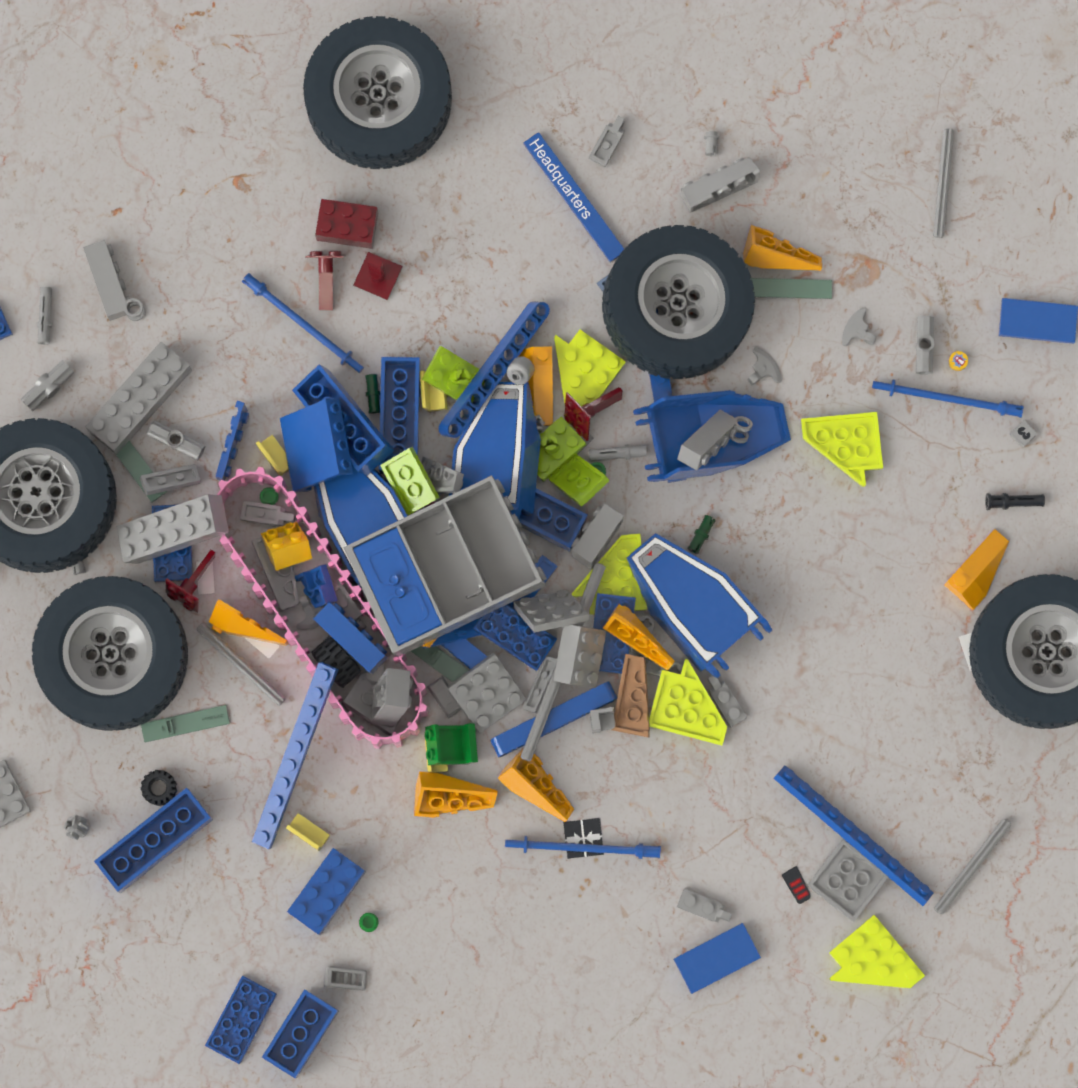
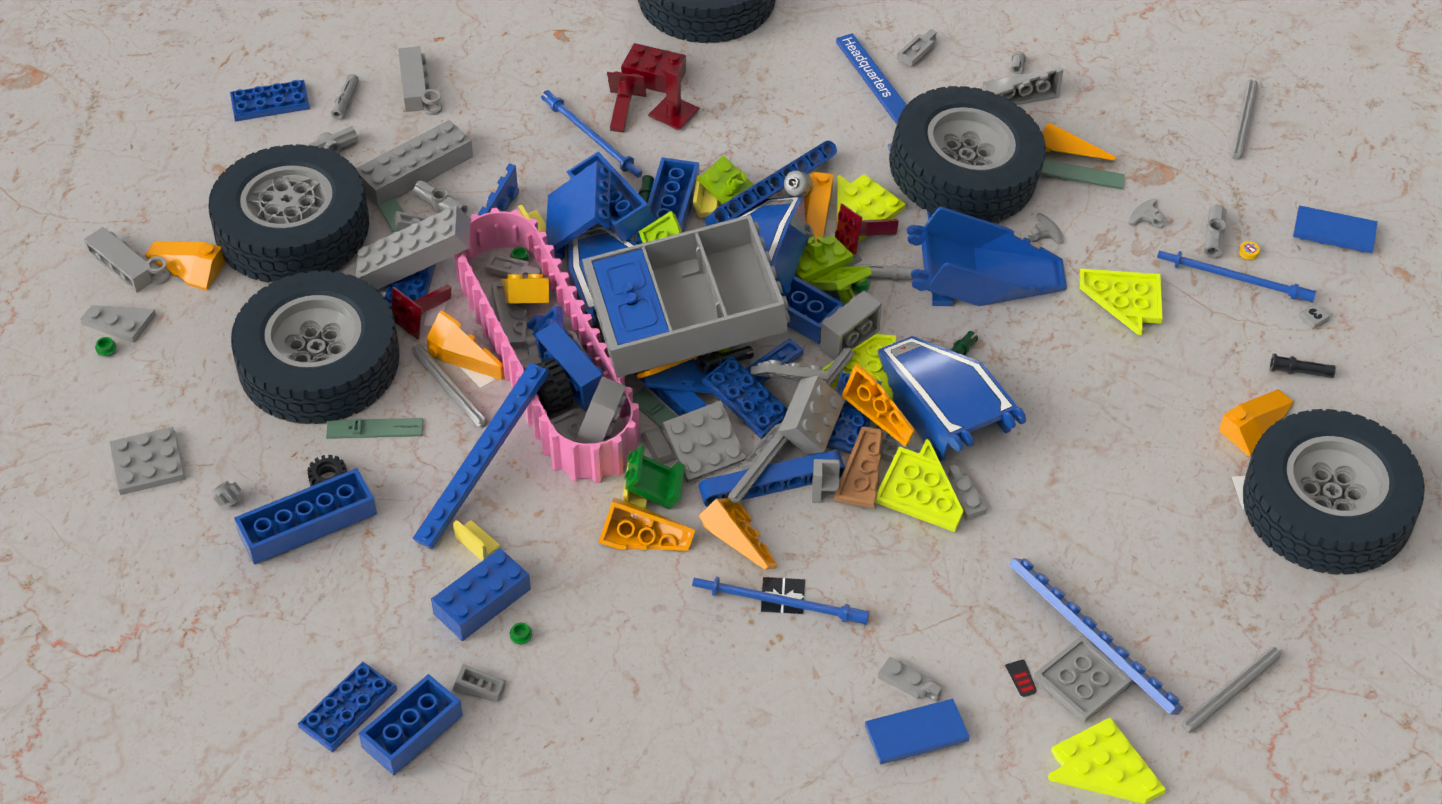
camera: 10 degrees right, 30 degrees down
light grey hinge [678,410,753,470] -> none

